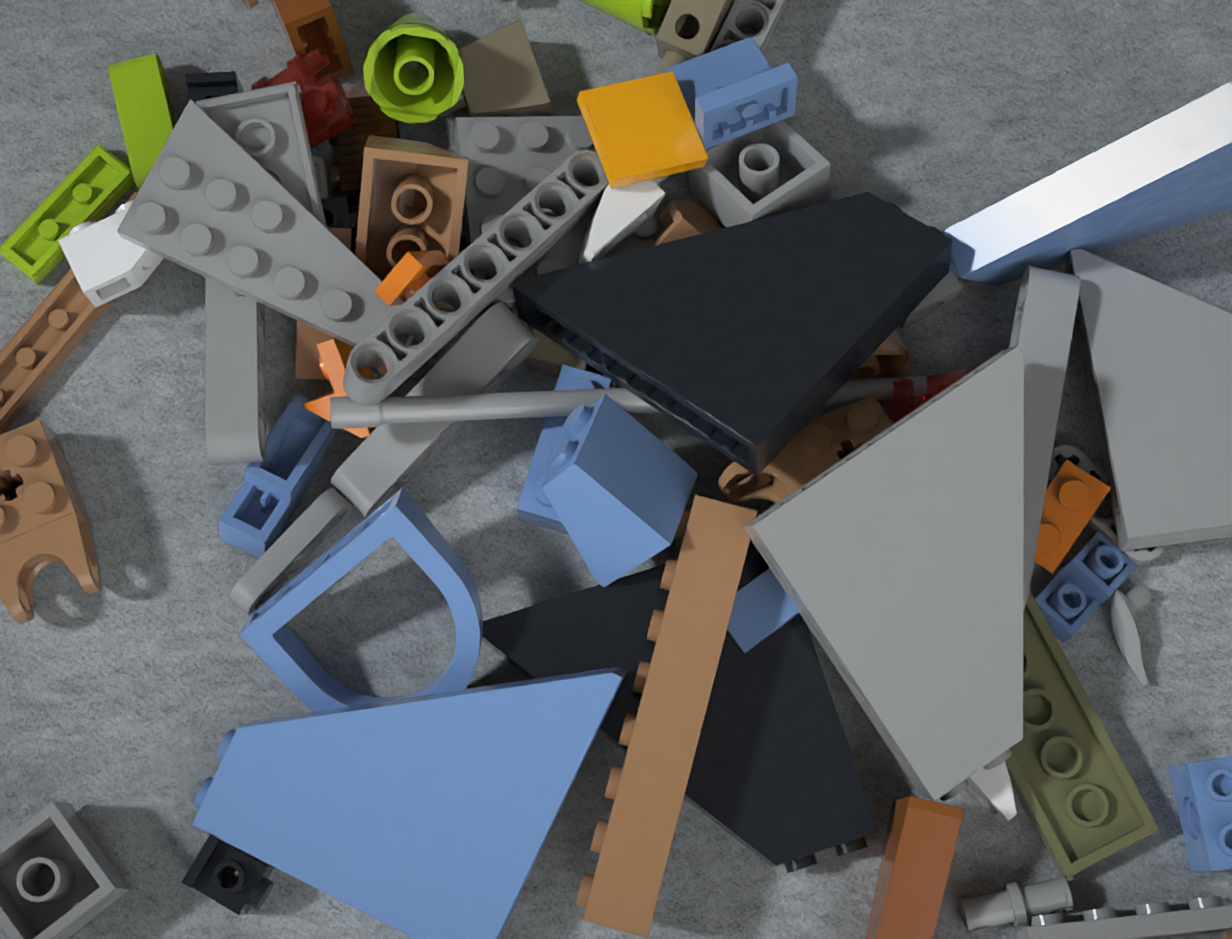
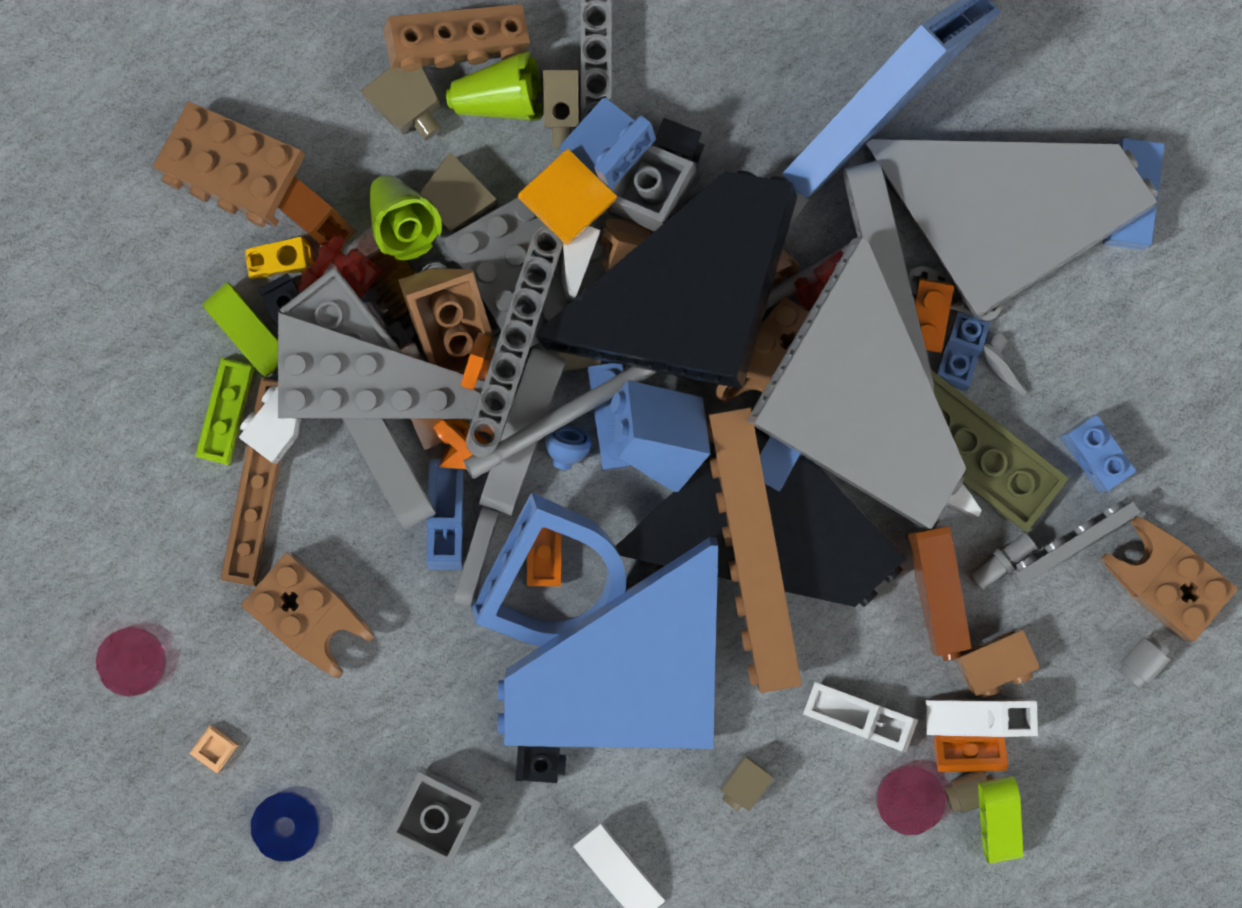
camera: 25 degrees left, 10 degrees up
none -> yellow leg [245,237,315,279]
none -> orange plate [527,527,562,586]
none -> medium blue brick [544,425,592,470]
none -> black brick [653,118,705,164]

